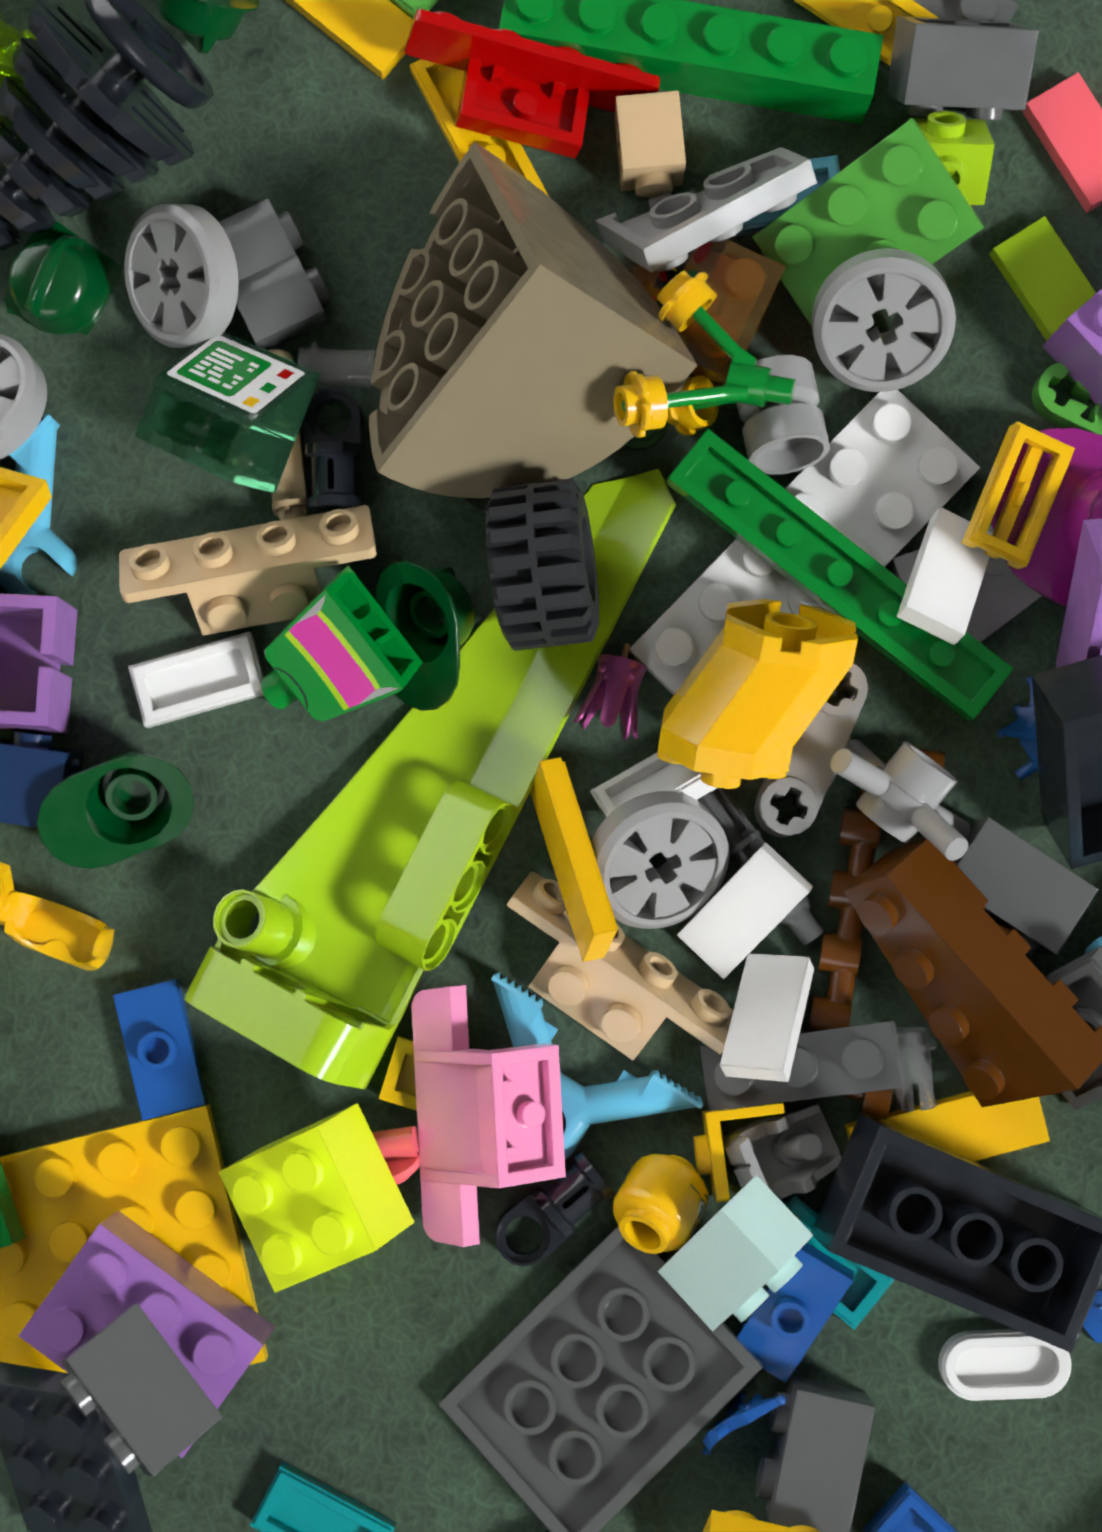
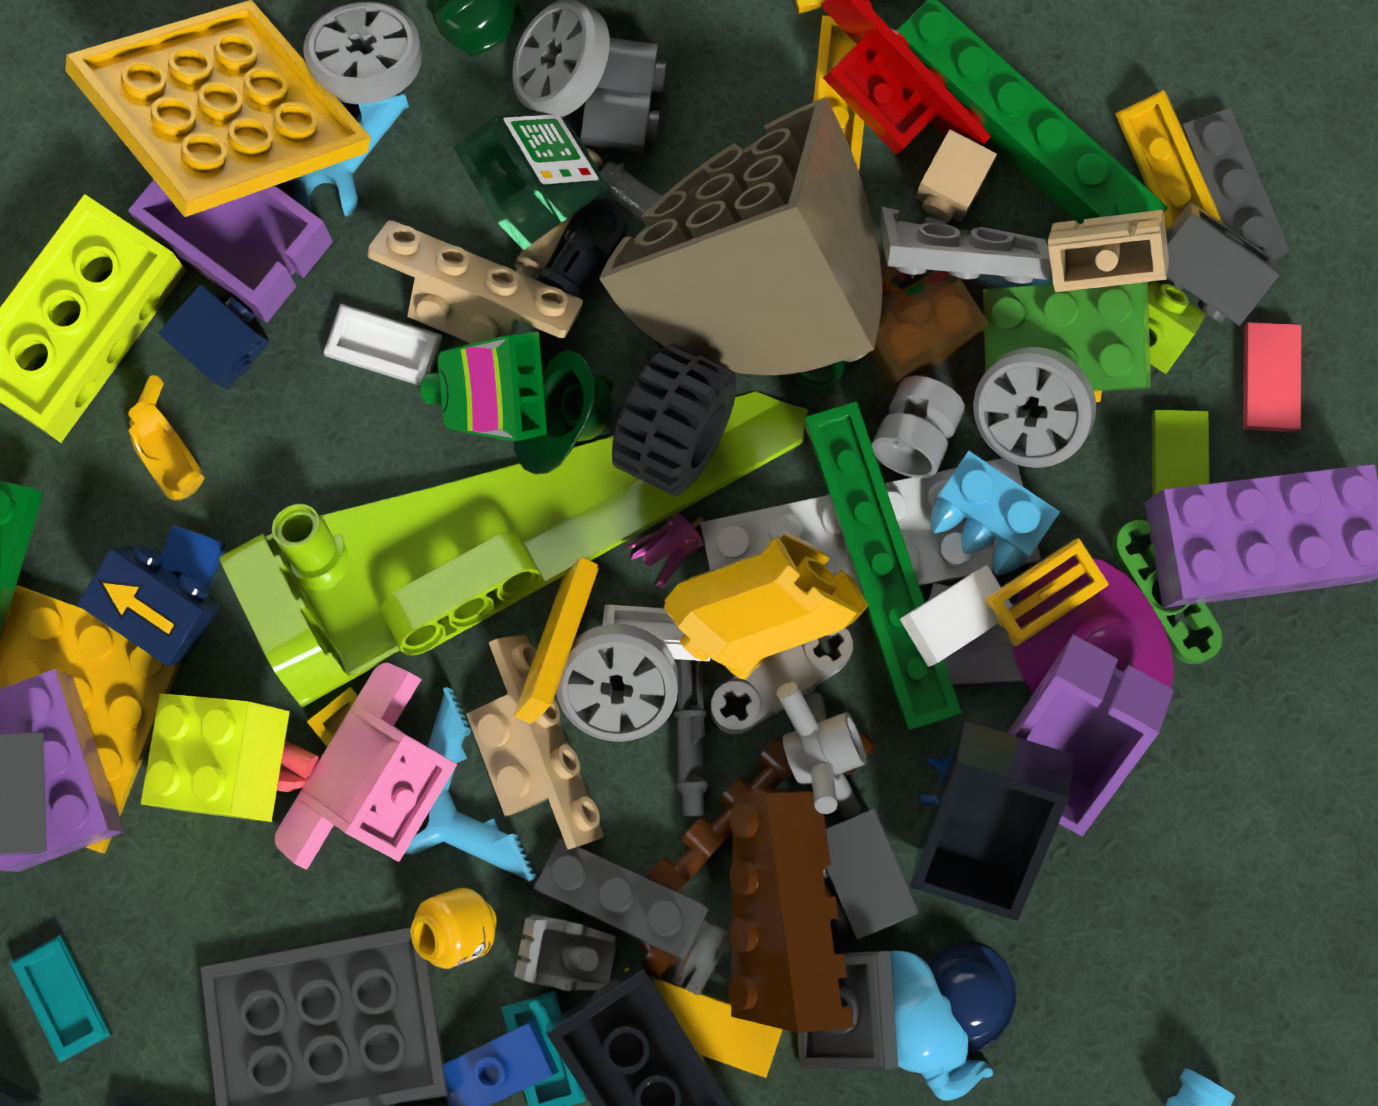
camera: 30 degrees right, 5 degrees down
dark green piece [37,752,194,869] -> none
black connector [495,1151,616,1266] -> none
plant [613,270,796,438] -> none
light aqua brick [658,1175,813,1332] -> none
white tile [677,842,813,979] -> none
yellow bracket [693,1103,785,1203] -> none
white tile [720,953,814,1082] -> none
none -> dark blue brick [77,544,221,666]
none -> medium azure plate [931,451,1060,575]
none -> tan brick [1048,210,1169,292]

